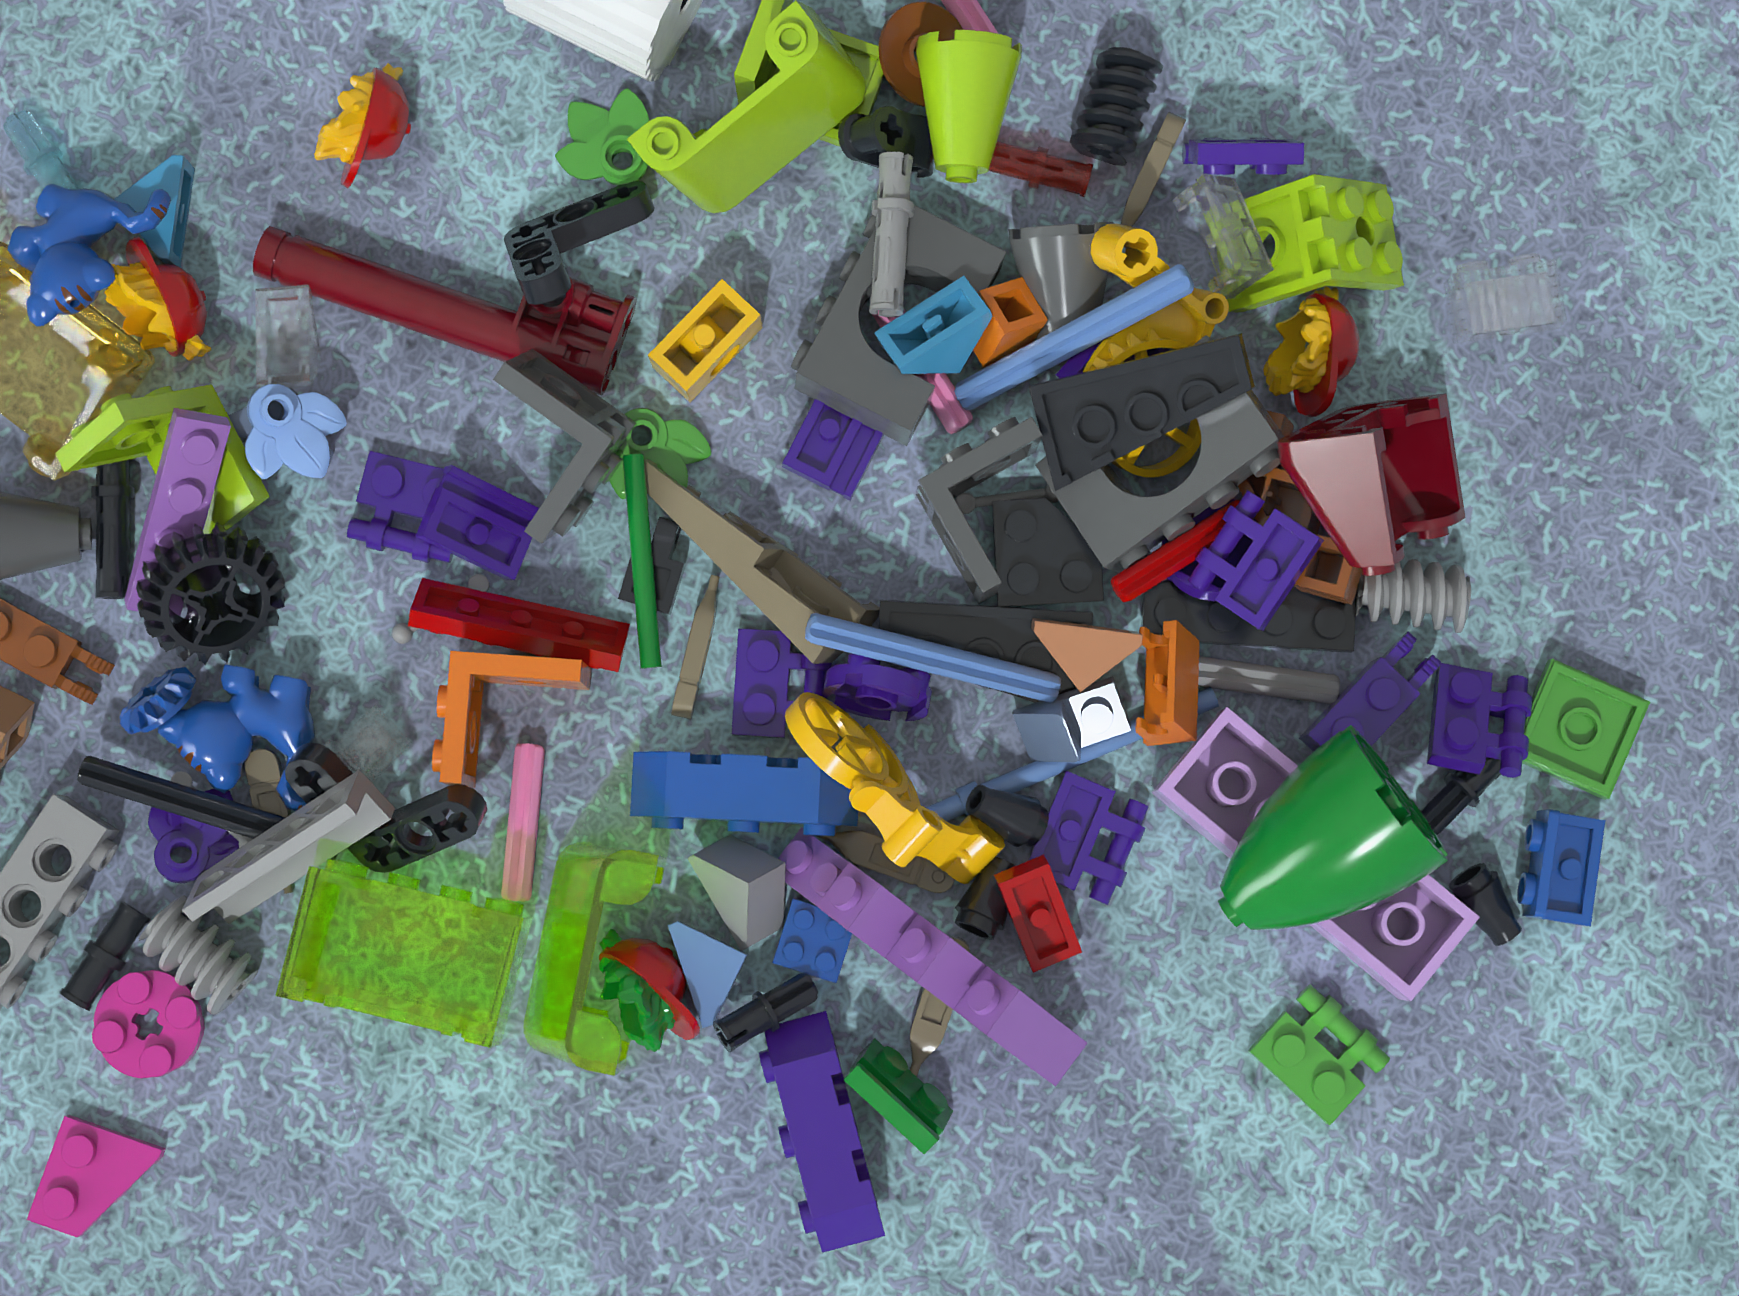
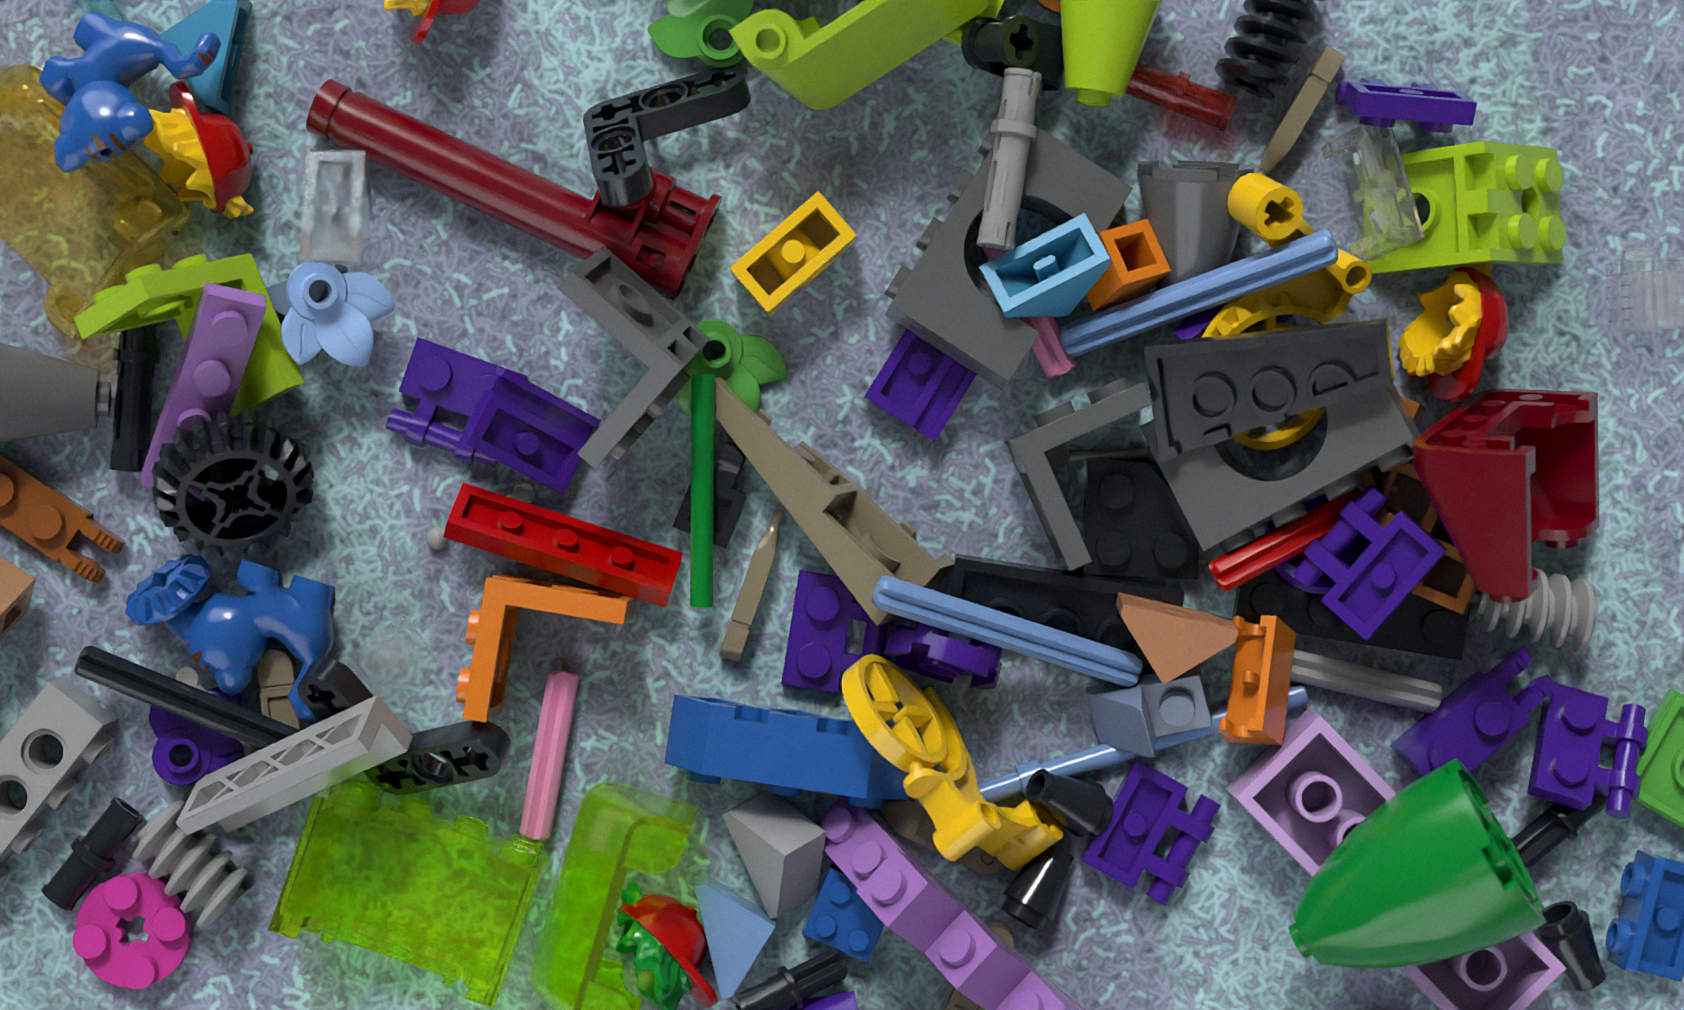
camera: 10 degrees right, 5 degrees up
red plate [994,854,1082,973] -> none

